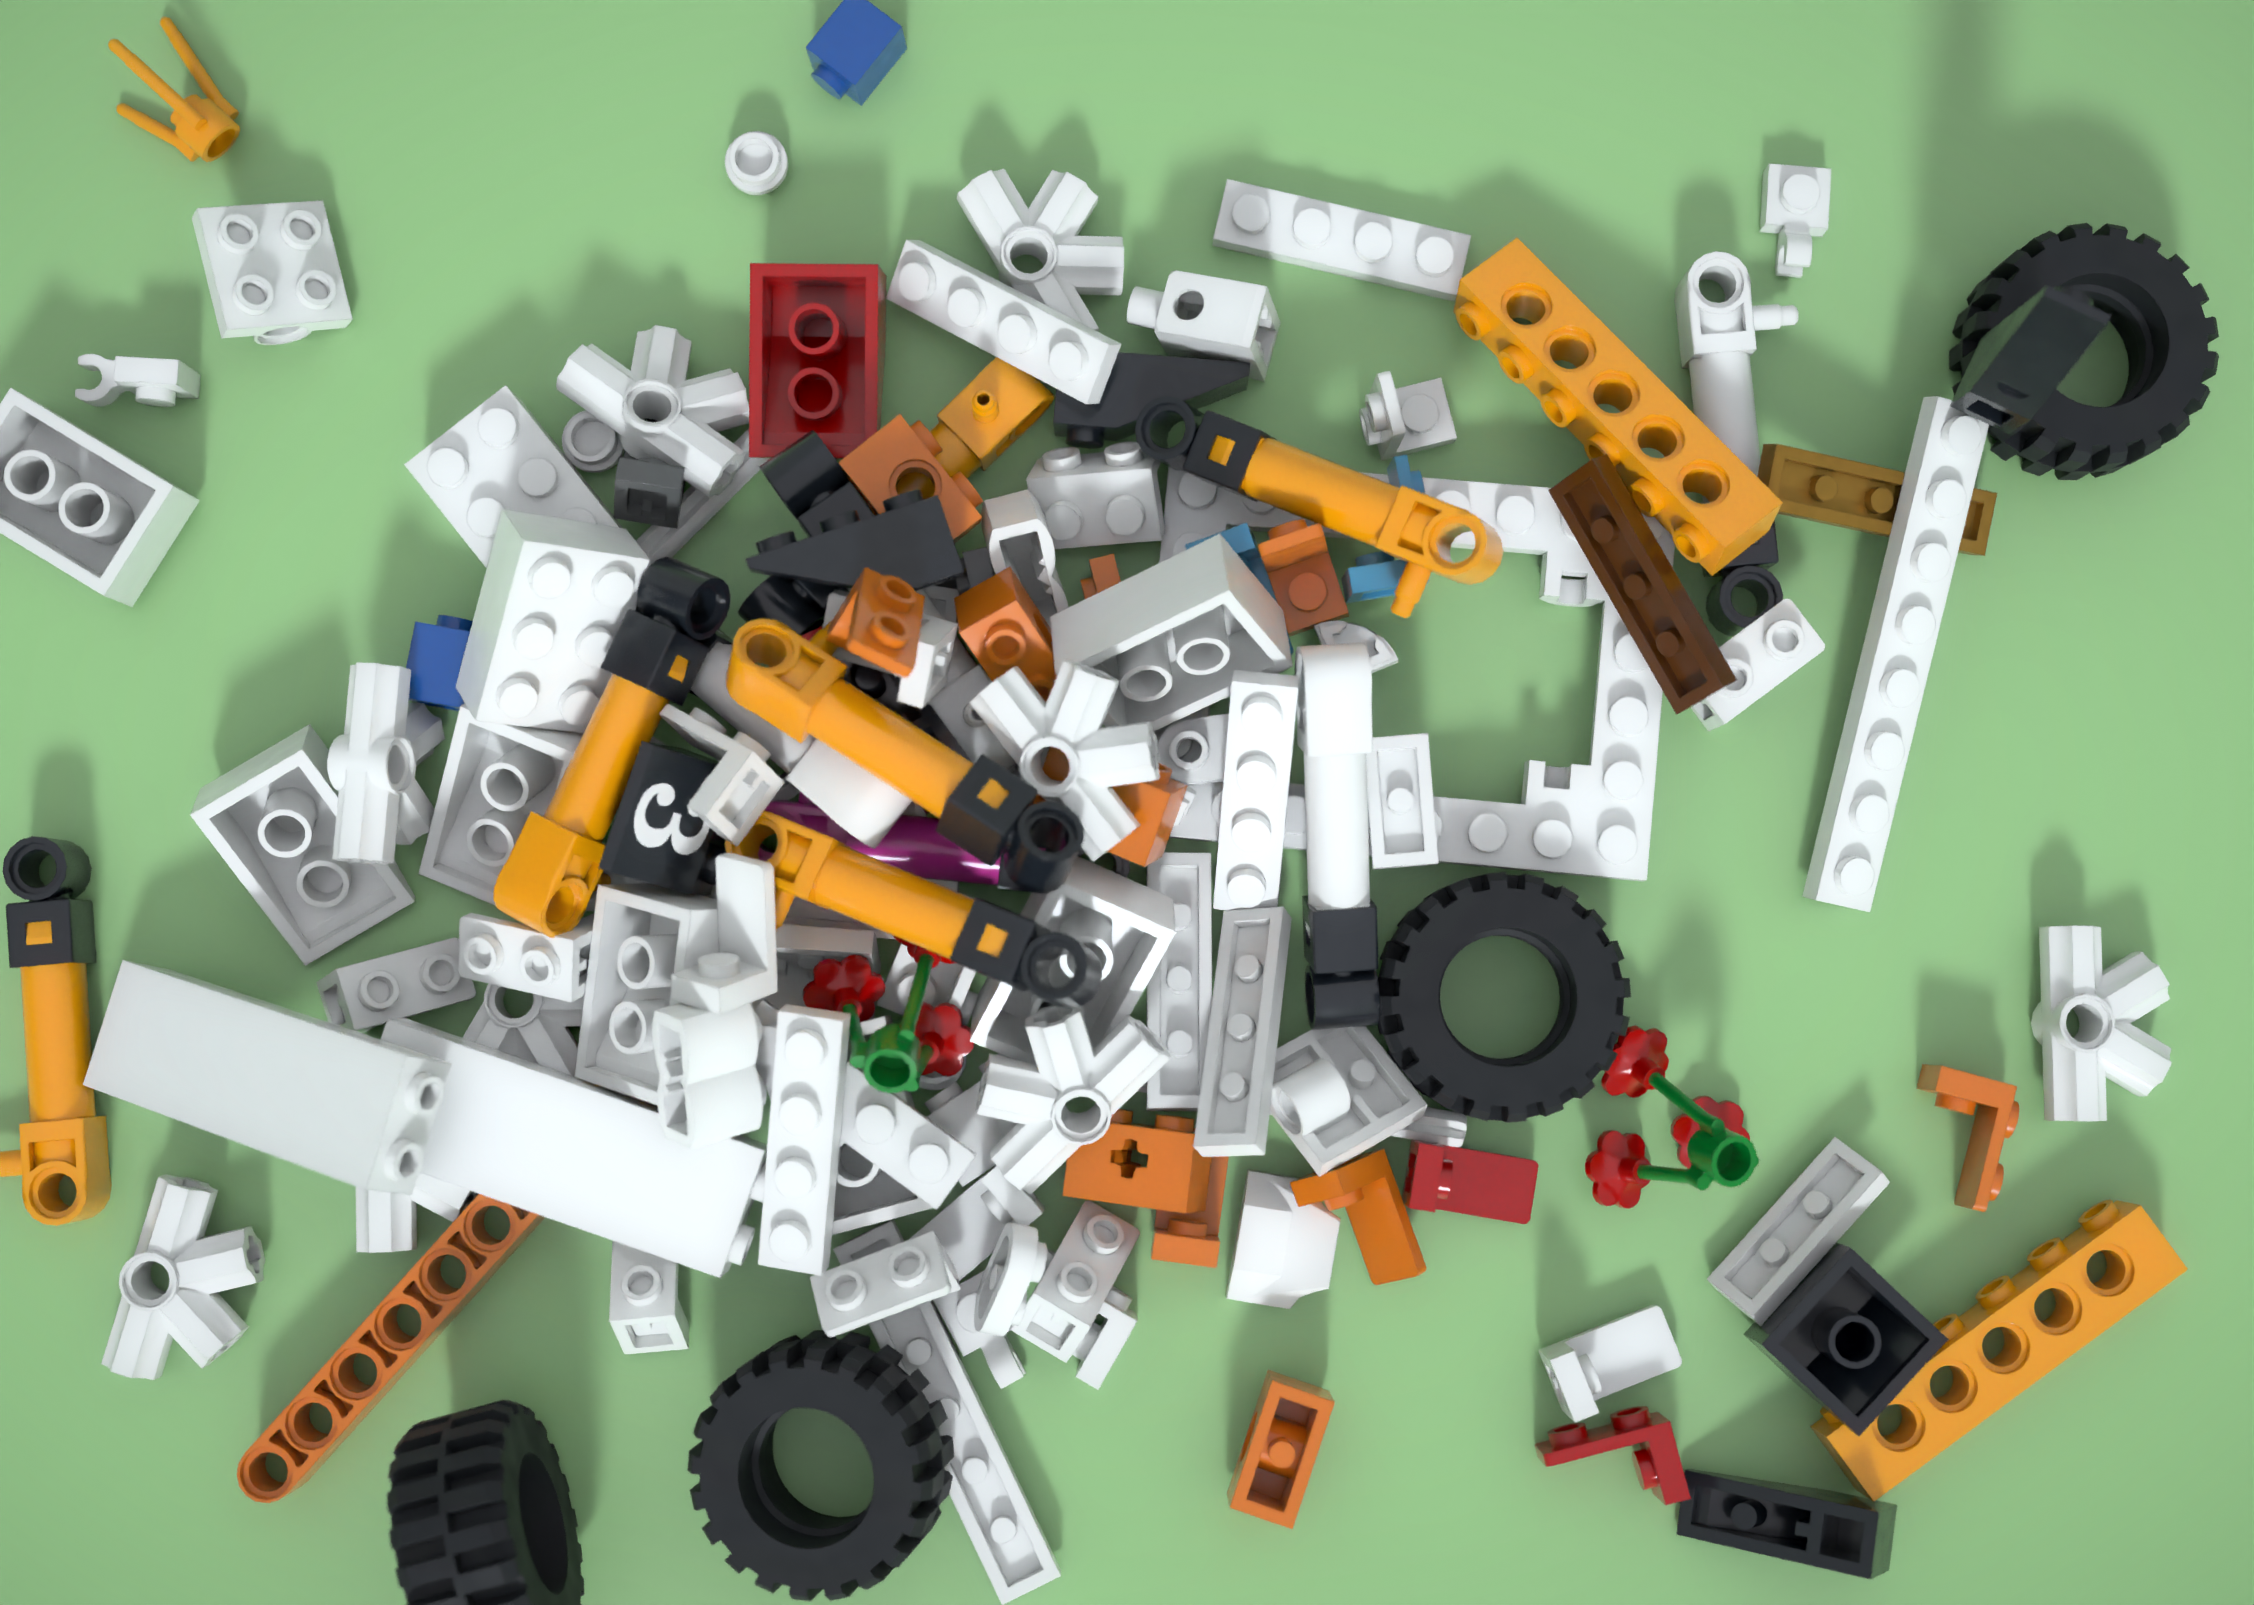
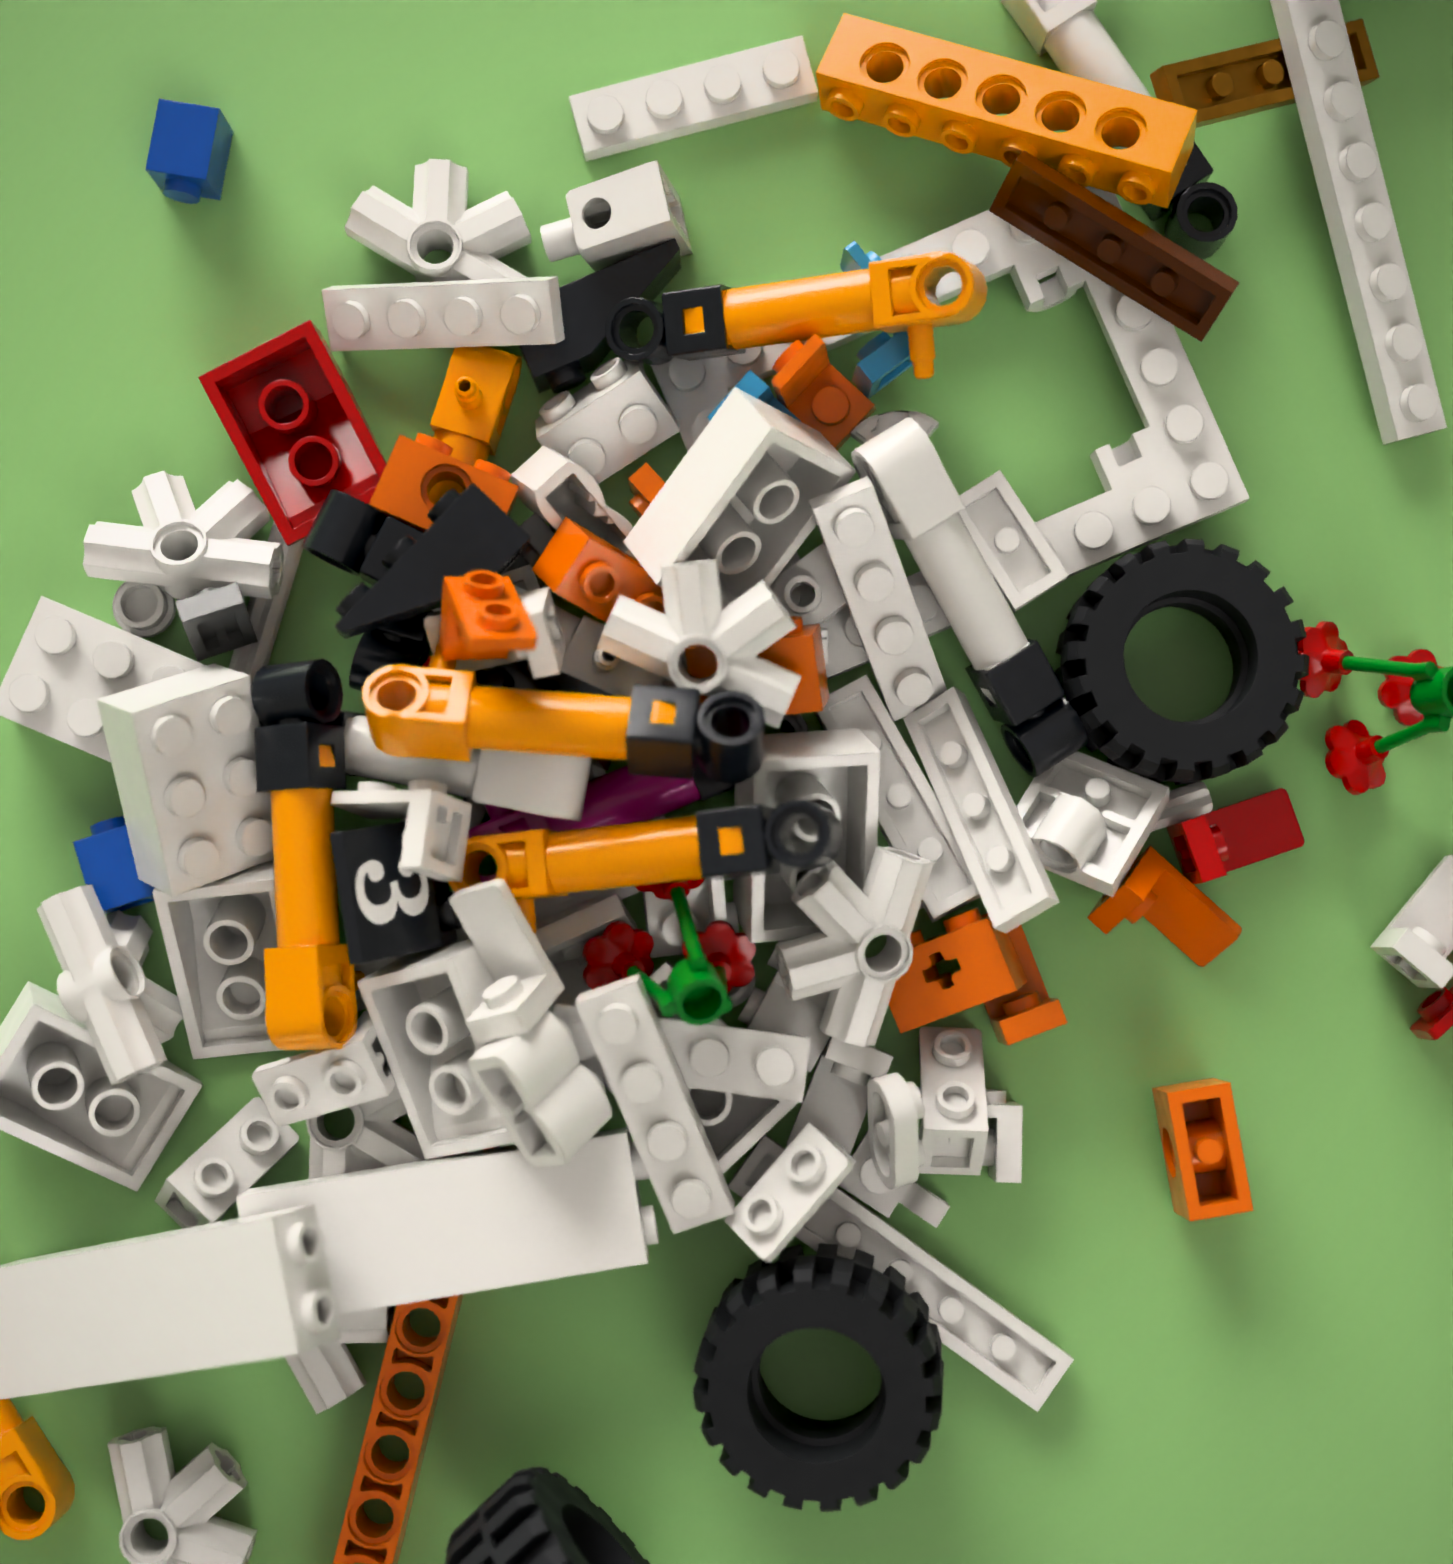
camera: 30 degrees left, 0 degrees up
white bracket [609,1241,689,1355] -> none
white plate [725,131,788,195] -> none
white slope [1226,1169,1340,1309] -> none
white bracket [1359,370,1457,461] -> none
white bracket [1691,599,1825,732] -> none

